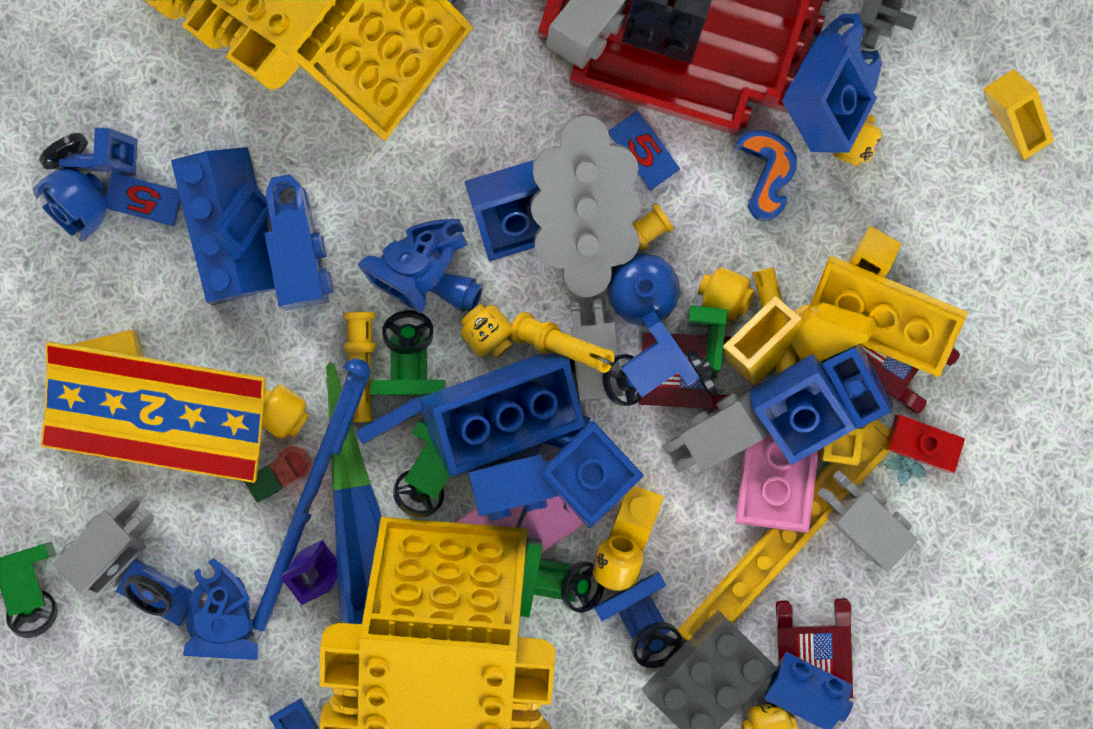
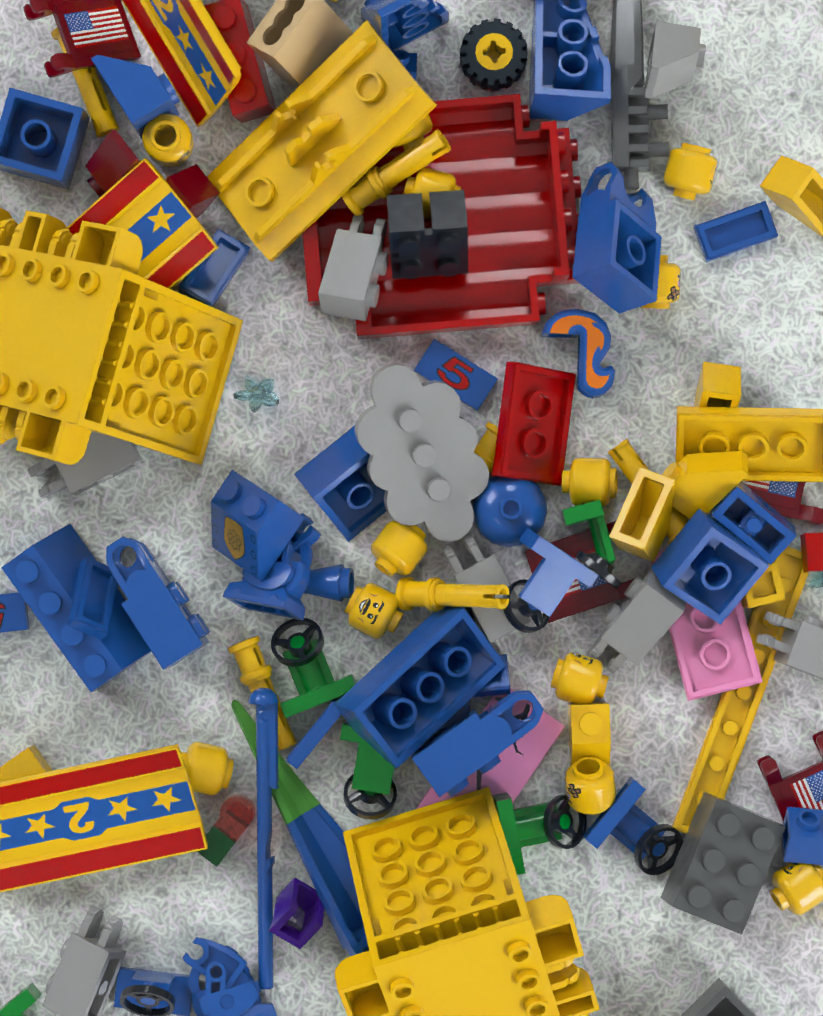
camera: 20 degrees left, 0 degrees up
blue tile [537,421,644,528] -> none
none -> light grey hinge [27,431,144,499]
none -> blue slope [211,470,305,582]
none -> clear light blue plant [234,375,279,413]
none -> yellow head [371,521,427,577]
none -> red tile [492,361,576,486]
none -> yellow head [550,652,609,704]
none -> yellow head [663,142,718,201]
none -> blue tile [693,201,778,263]

